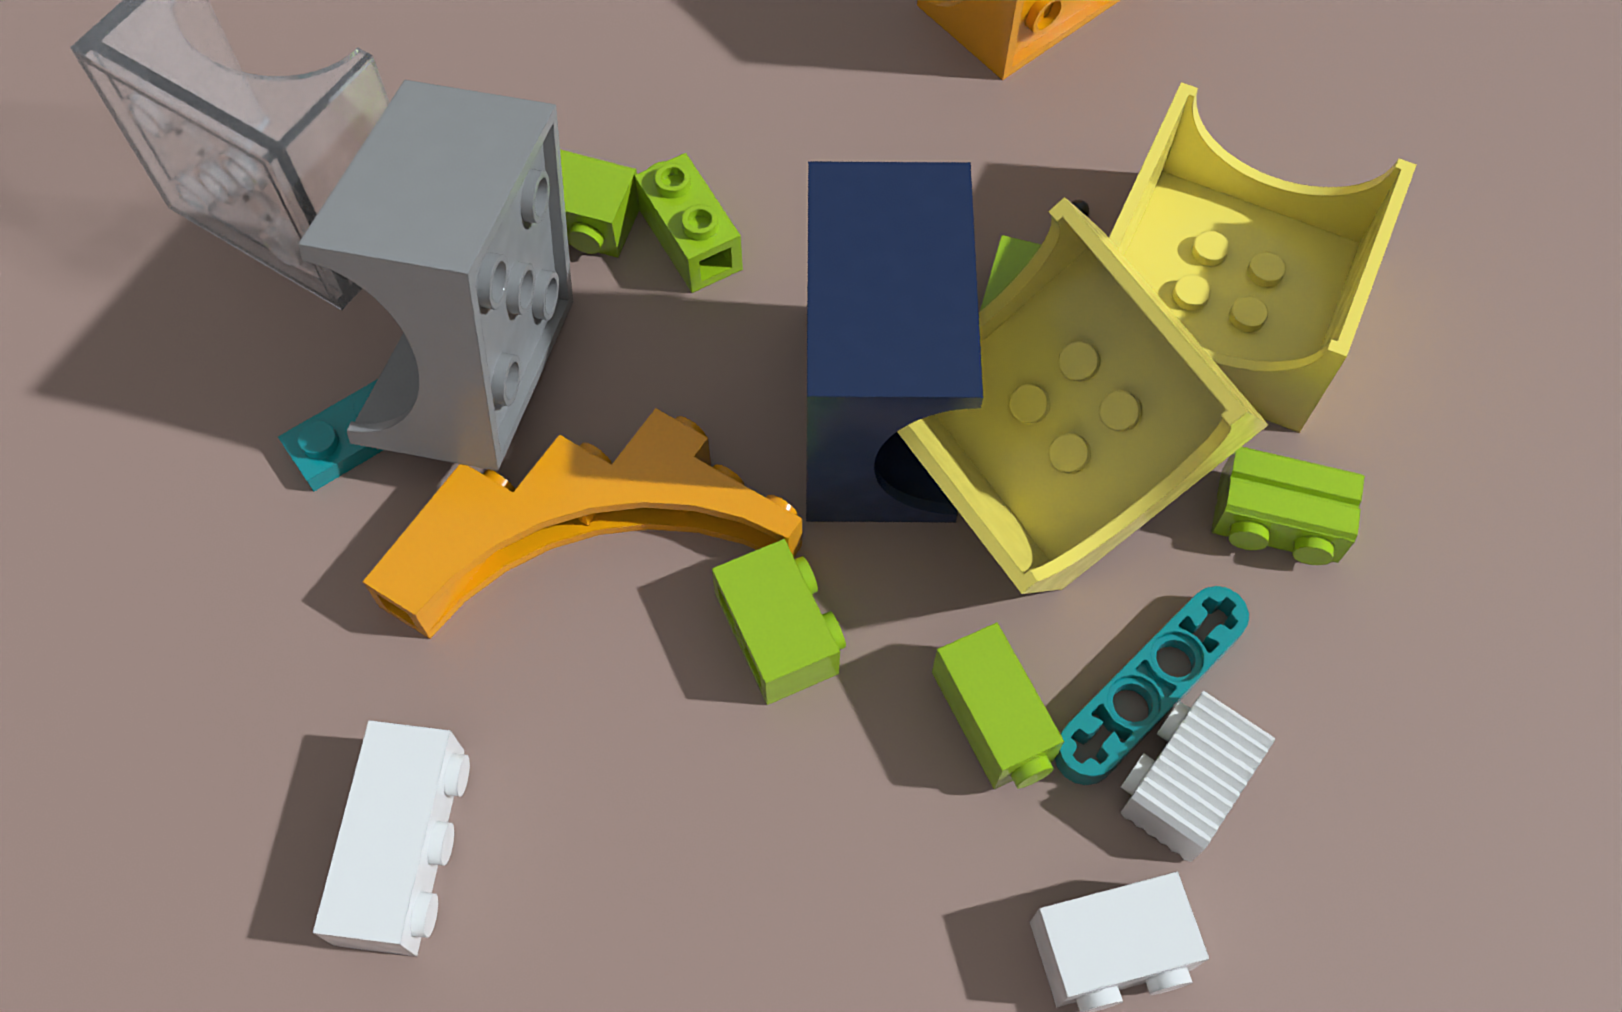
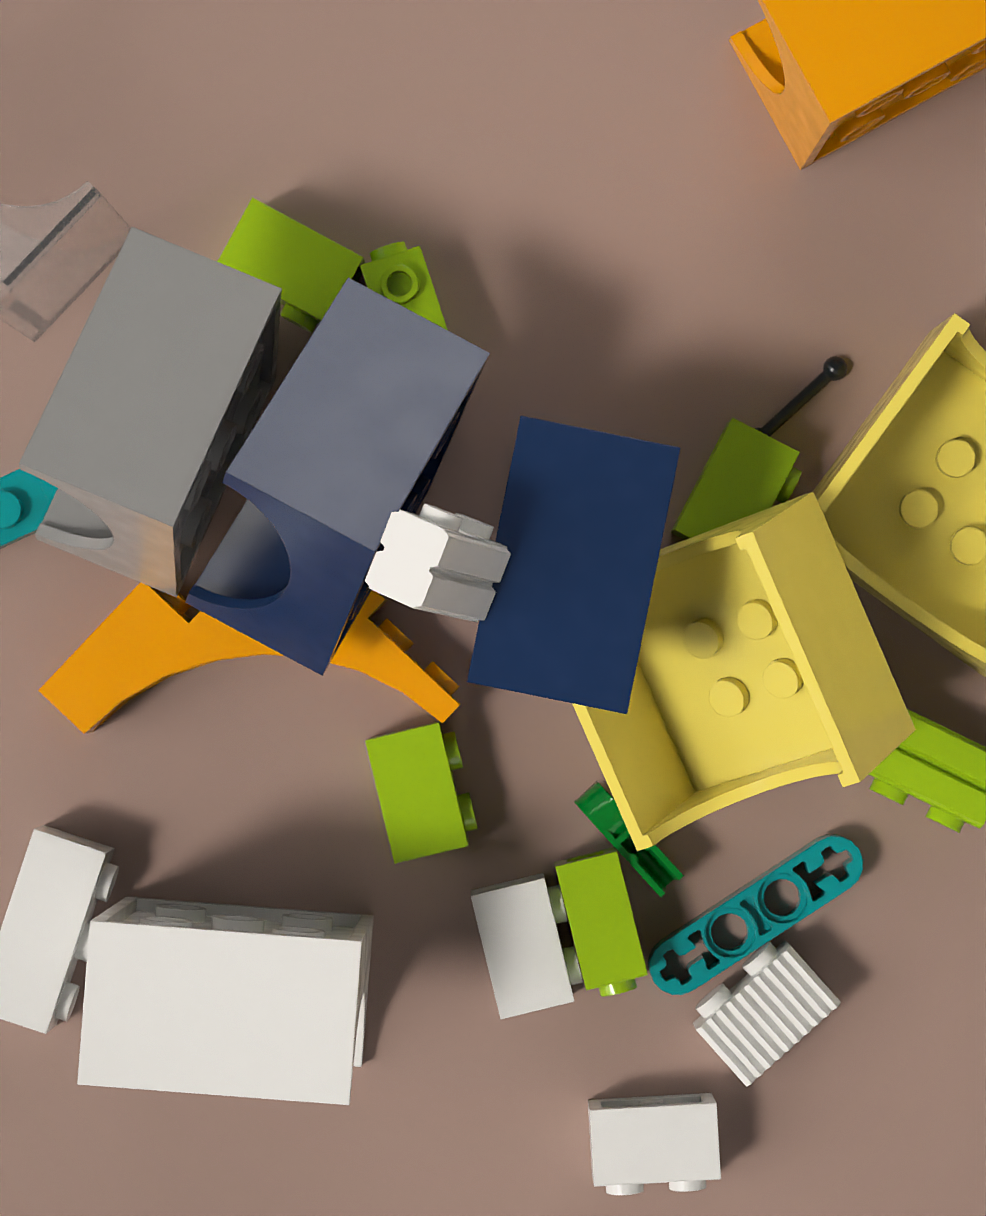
camera: 15 degrees right, 25 degrees up
none -> white container [77,897,374,1105]
none -> container [185,278,490,676]
none -> white brick [365,503,511,622]
none -> white brick [471,873,583,1019]
none -> green piece [574,781,684,897]

